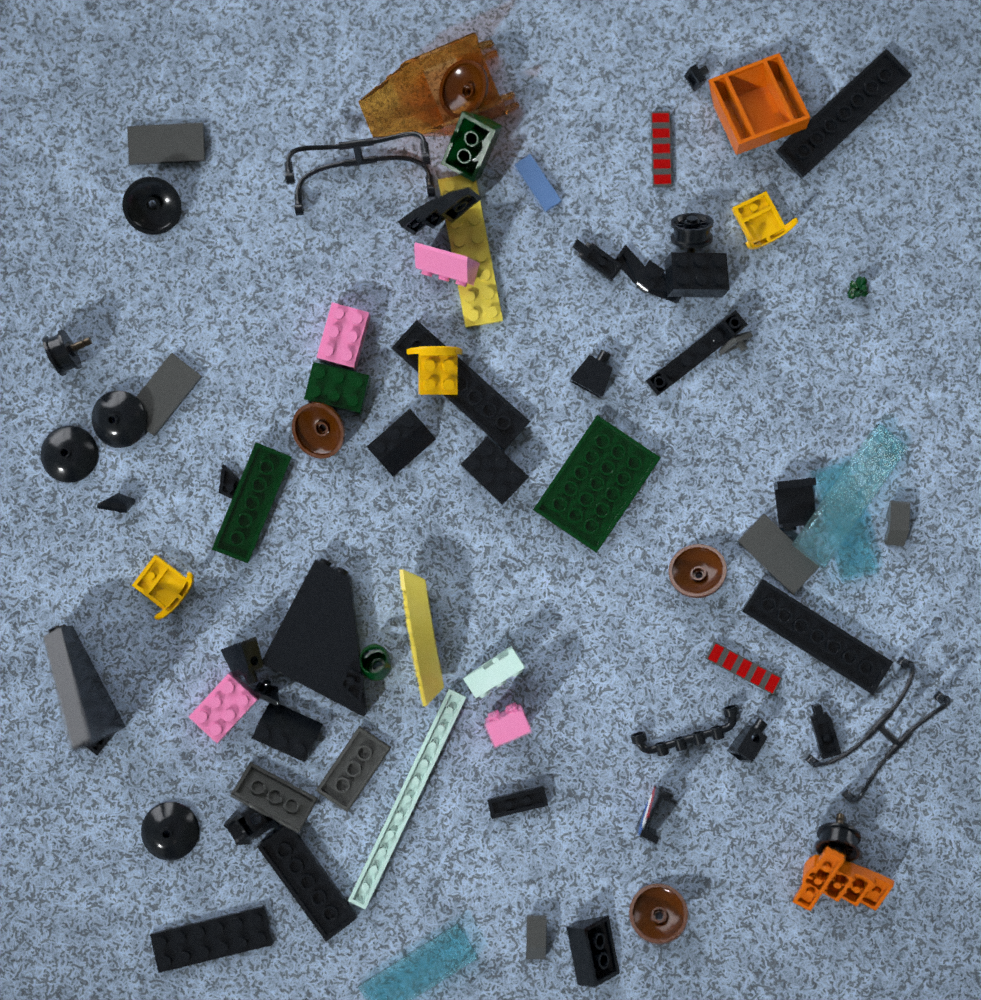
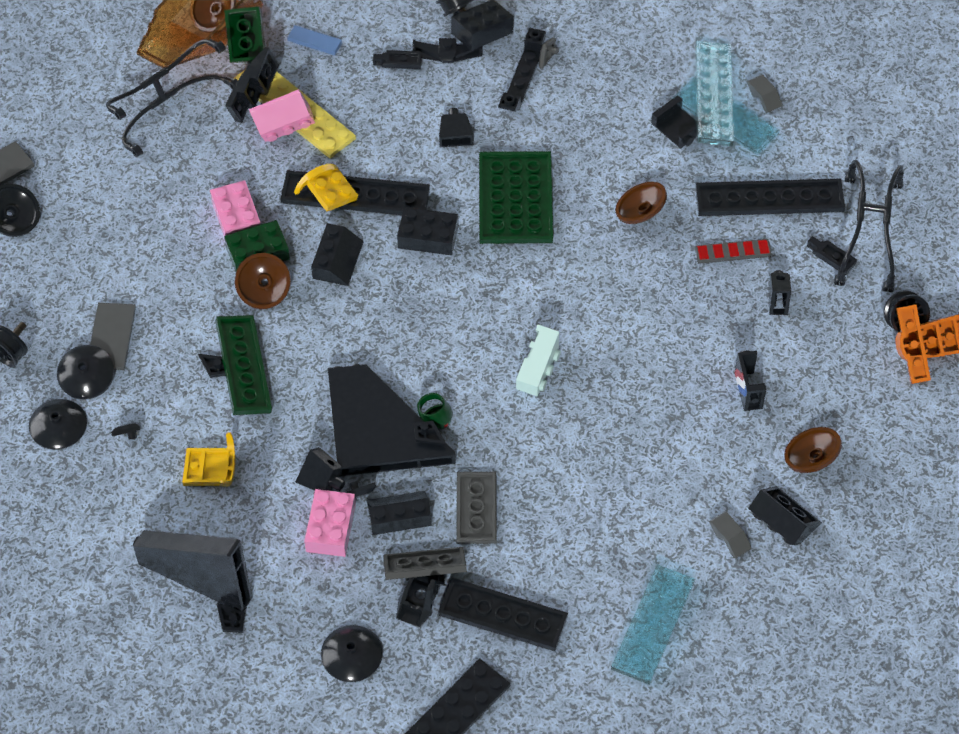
camera: 30 degrees left, 30 degrees down
light aqua plate [348,689,466,909] -> none
light yellow brick [399,569,444,706] -> none
bright pink brick [485,702,531,747] -> none
black plate [487,785,548,819] -> none
black bar [630,705,740,756] -> none
dark grey tile [737,514,819,595] -> none

